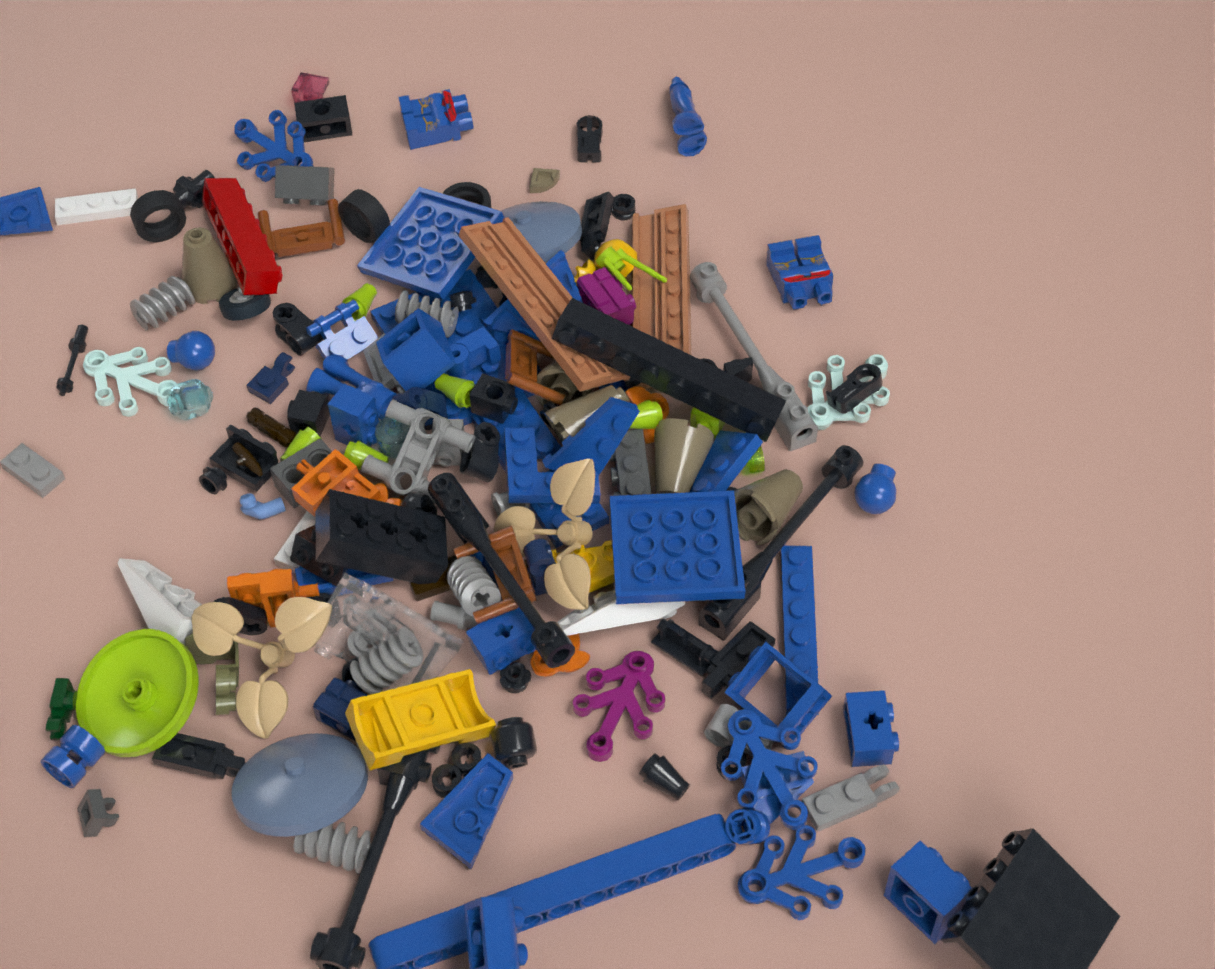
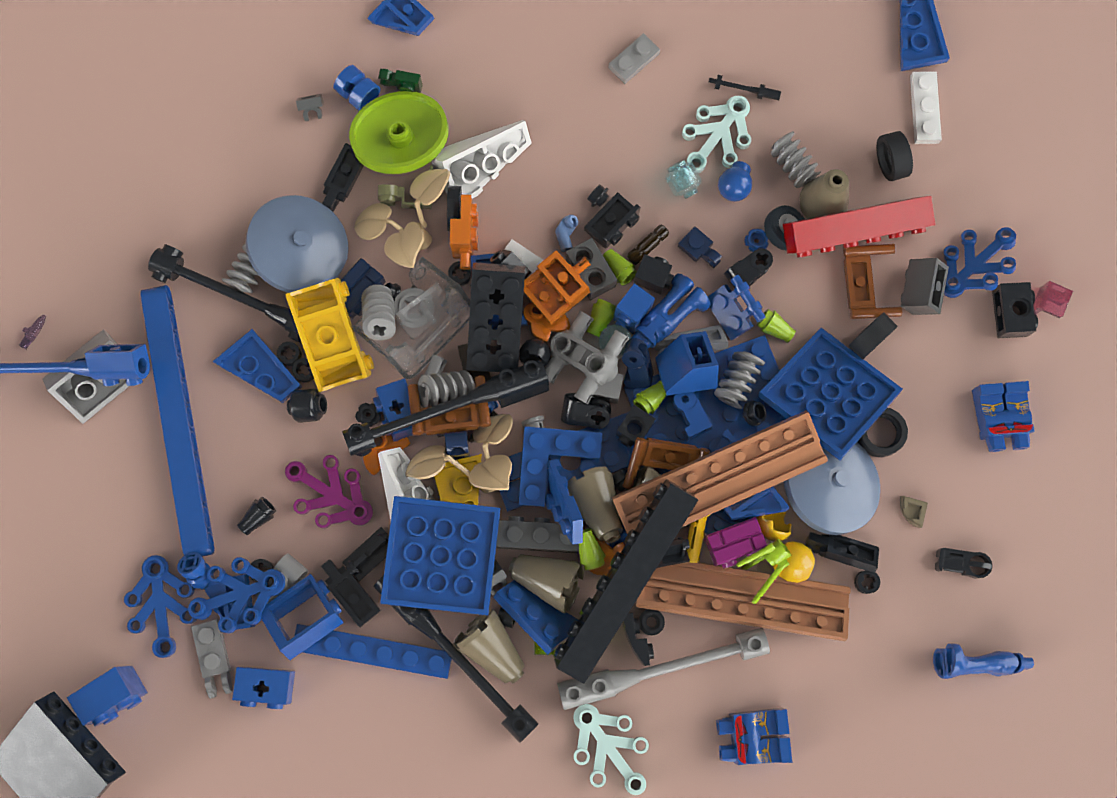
camera: 95 degrees right, 25 degrees up
black axle [170,170,215,212] -> none
dark brown helmet [232,442,263,476] -> none
black piece [826,364,883,414] -> none
blue piece [854,464,897,514] -> none
none -> blue plate [744,229,769,252]

